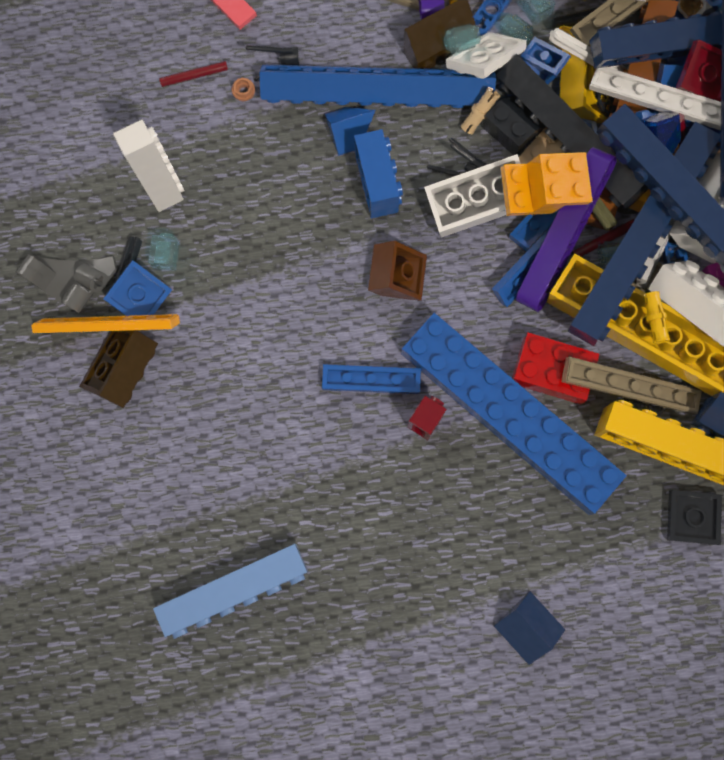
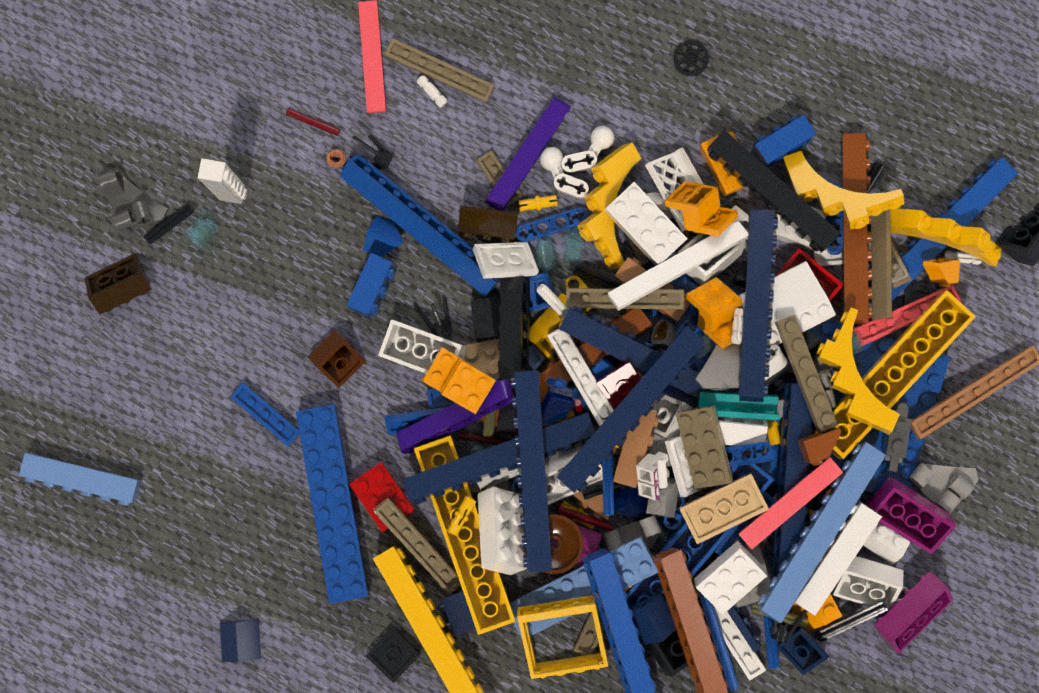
camera: 35 degrees right, 5 degrees up
light orange tile [31,314,180,333] -> none
blue plate [103,260,172,316] -> none
dark red brick [407,396,447,441] -> none
clear light blue brick [444,24,481,54] -> none
tan pin [461,87,500,135] -> none

